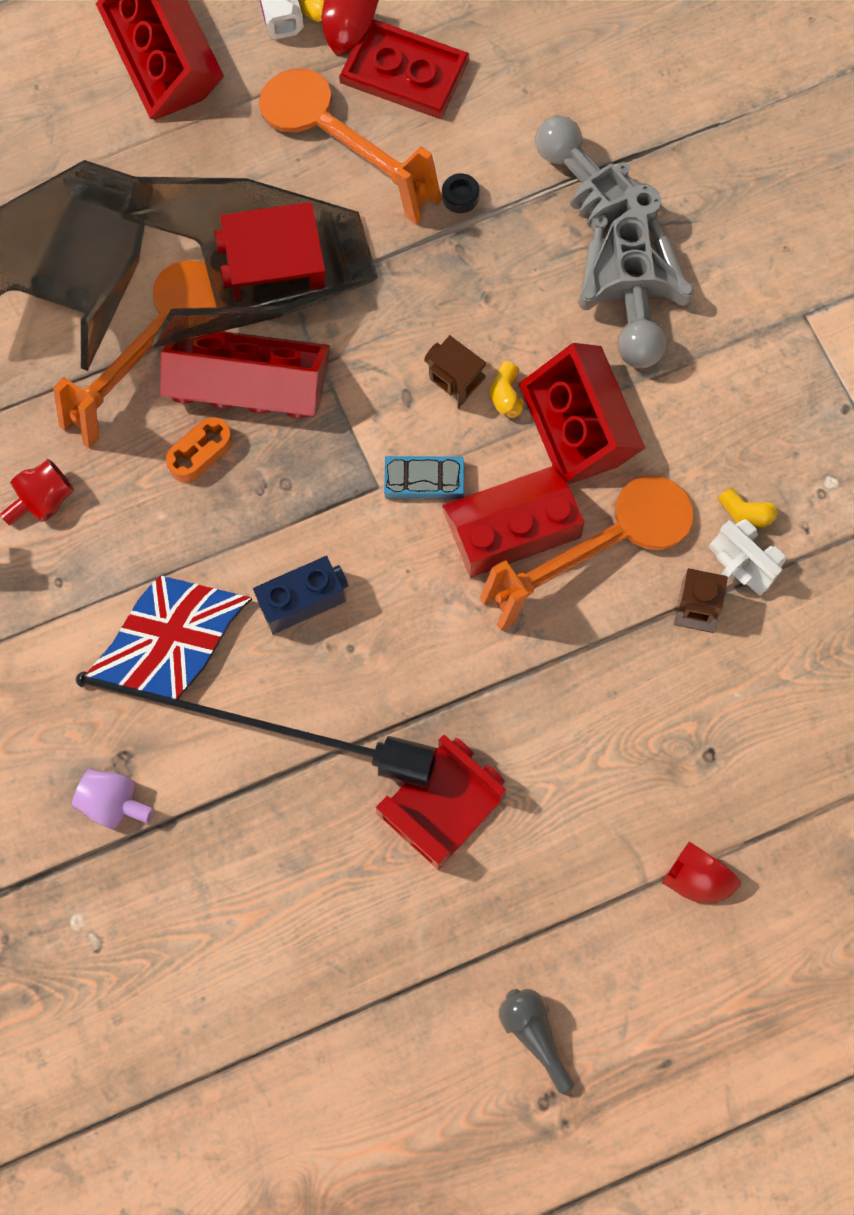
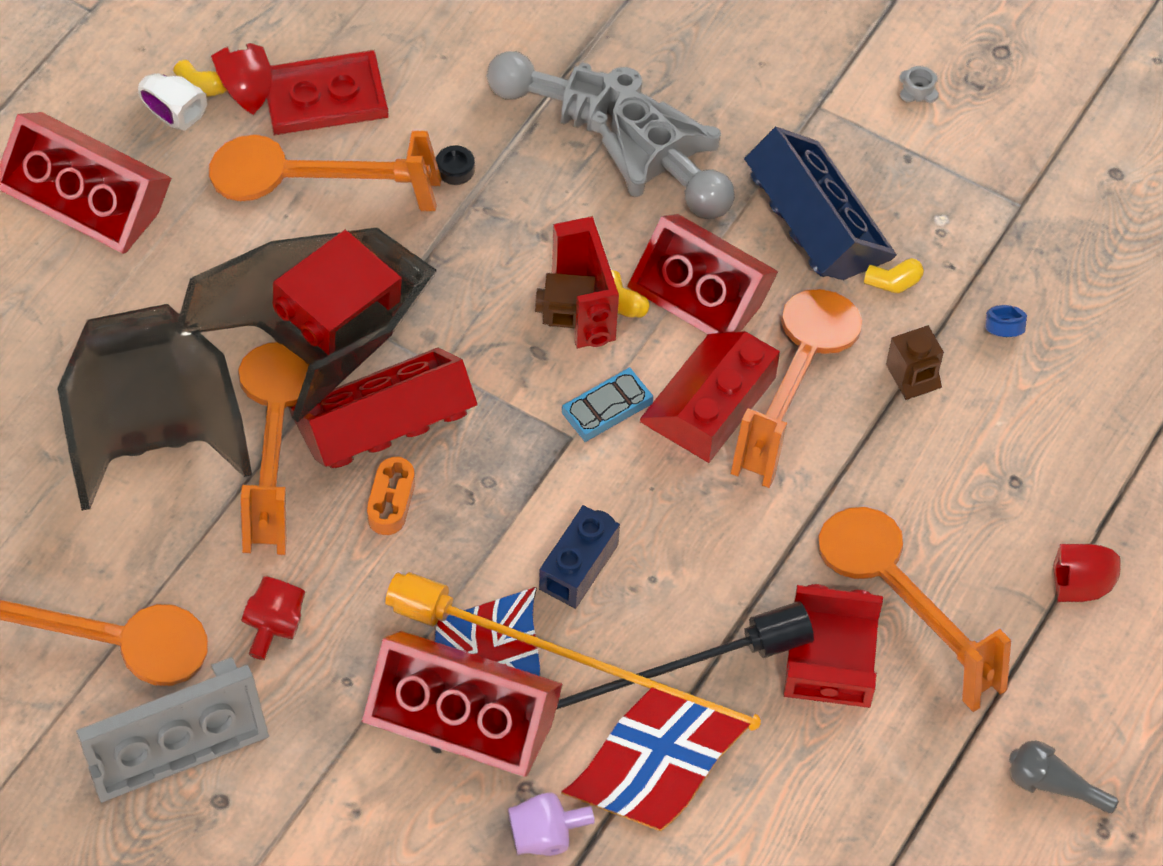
camera: 40 degrees left, 15 degrees down
white hips [708,519,786,596] -> none
none -> red slope [362,631,563,777]
none -> flag [385,572,761,831]
none -> red panel [552,216,619,349]
none -> dark blue slope [744,126,897,280]
none -> orange piece [819,507,1011,712]
none -> blue tile [985,305,1027,338]

